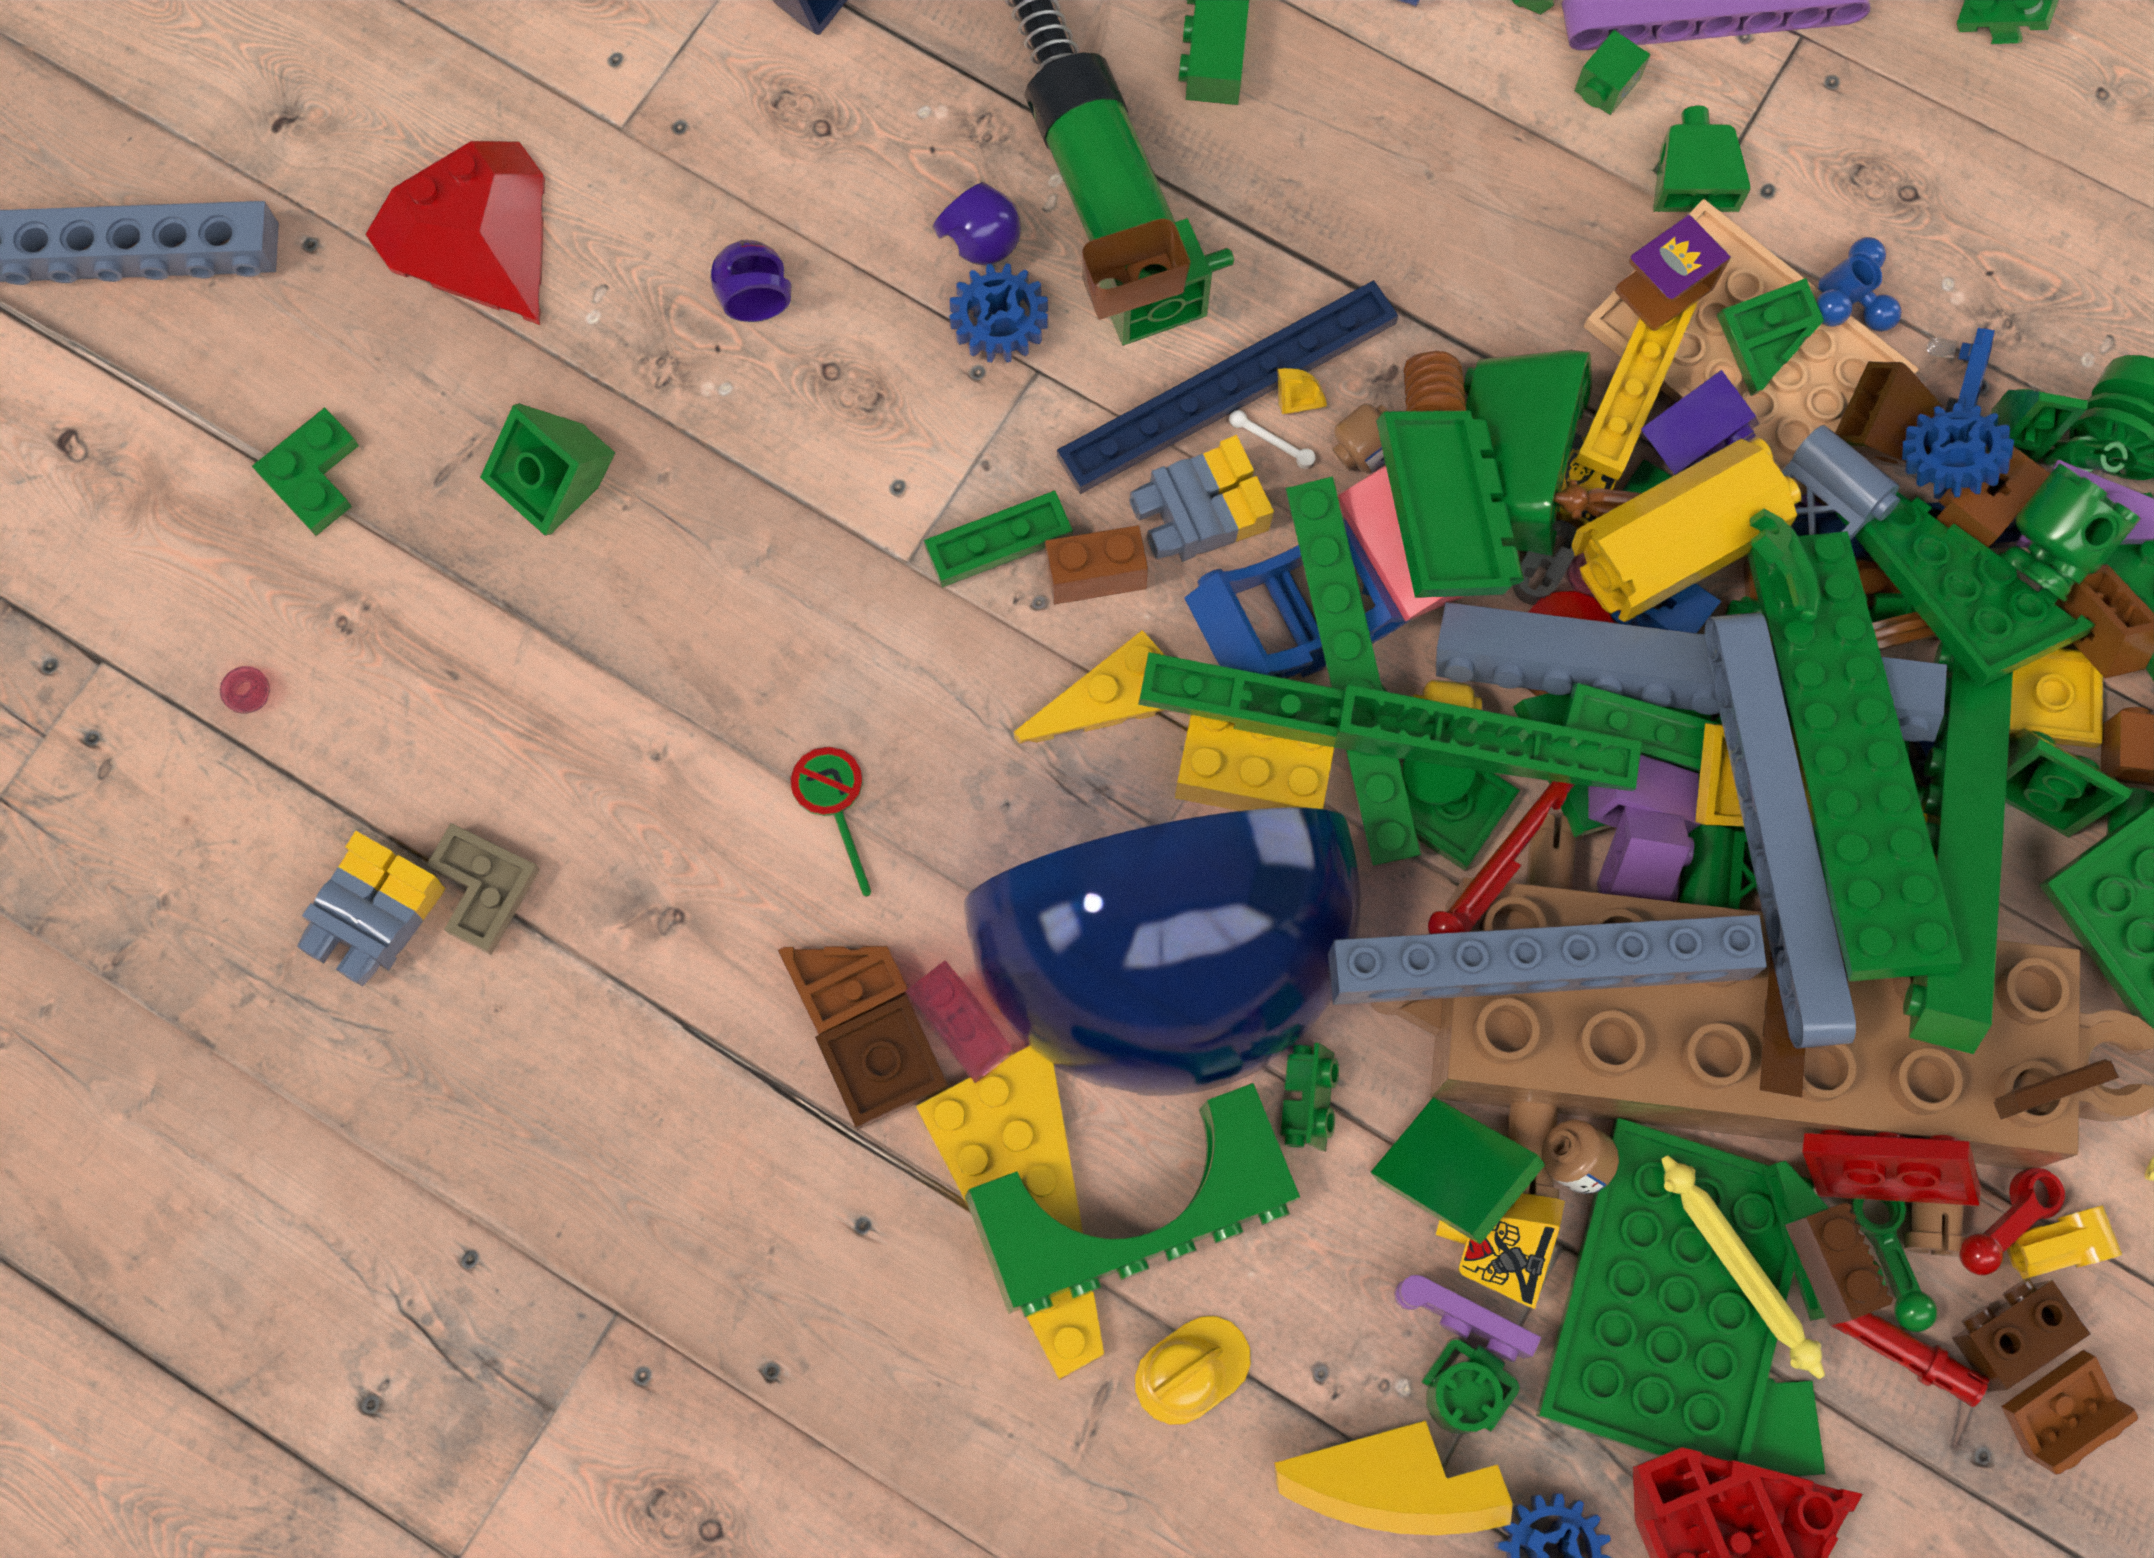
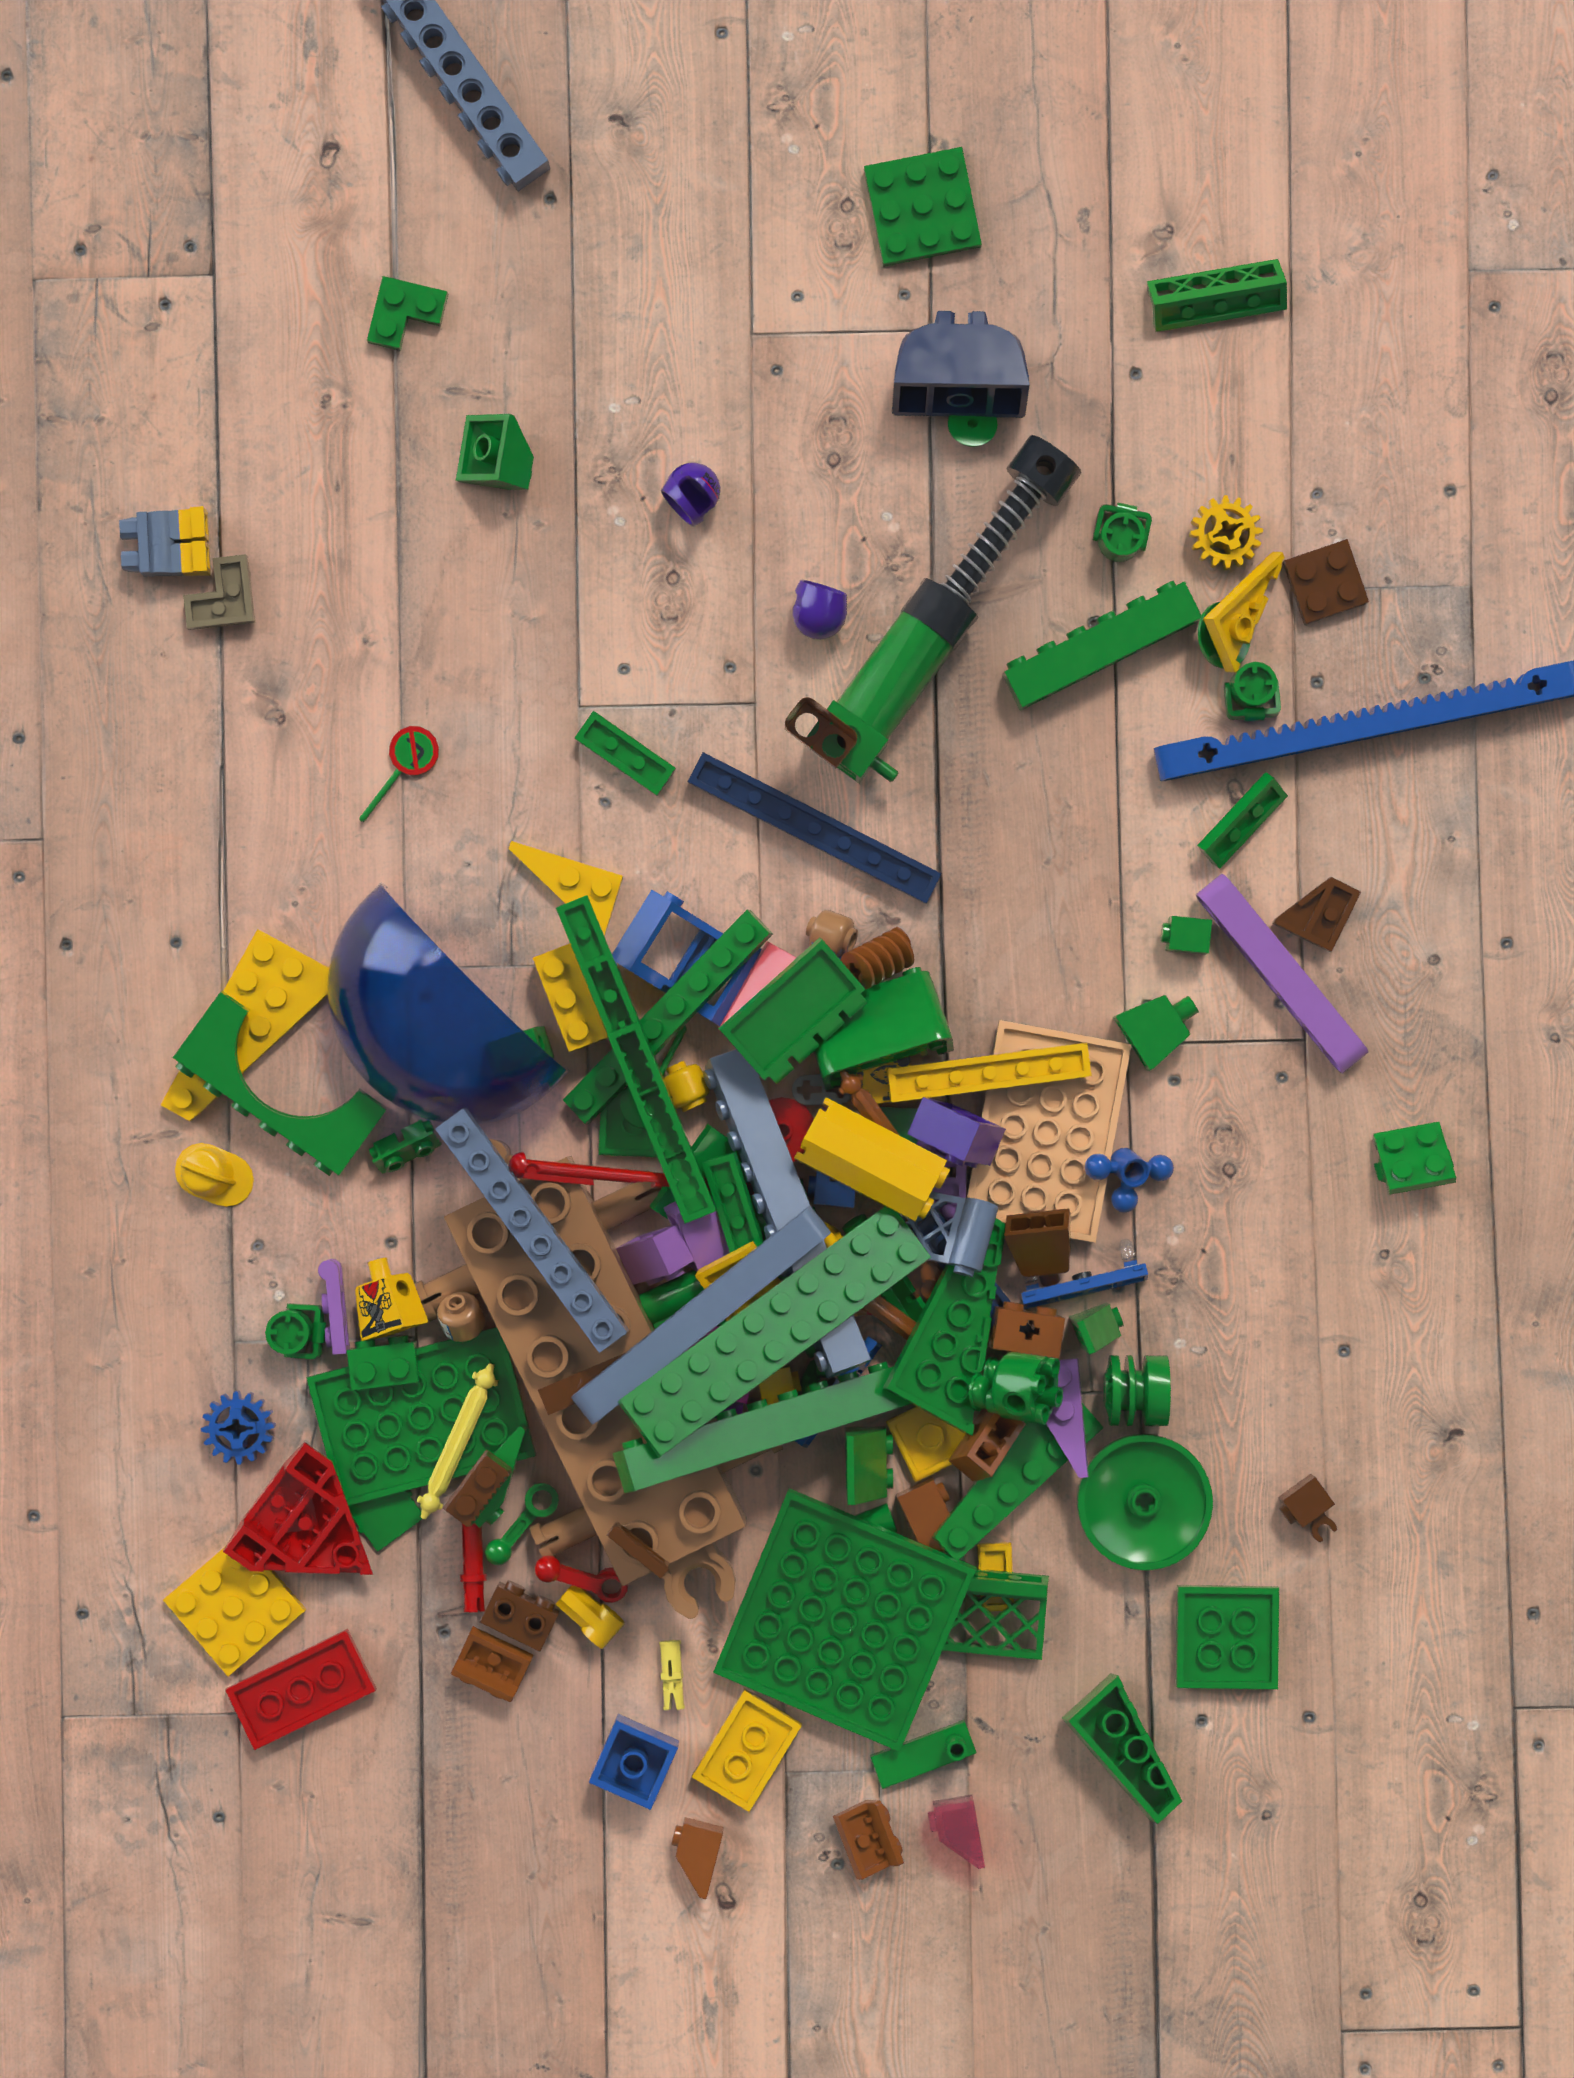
camera: 60 degrees right, 15 degrees up
clear pink plate [220,666,270,714] -> none
red wedge [365,141,545,325] -> none
dark orange wing [778,946,910,1035] -> none
reddish brown plate [815,995,949,1130] -> none
clear pink slope [905,960,1014,1083] -> none
blue gear [949,263,1048,363] -> none
dark orange brick [1045,525,1148,605] -> none
sand blue hips [1129,434,1274,562] -> none
white hinge [1229,410,1316,469] -> none
yellow slope [1274,1420,1513,1536] -> none
yellow tile [1278,368,1327,415] -> none
green tile [1370,1097,1545,1244] -> none
piece [1615,214,1731,331] -> none
green wing [1717,278,1824,396] -> none
green piece [1750,508,1822,622] -> none
red plate [1802,1129,1980,1206] -> none
blue gear [1902,403,2014,497] -> none
green pin [2041,435,2128,473] -> none
none -> green bracket [347,1335,420,1391]

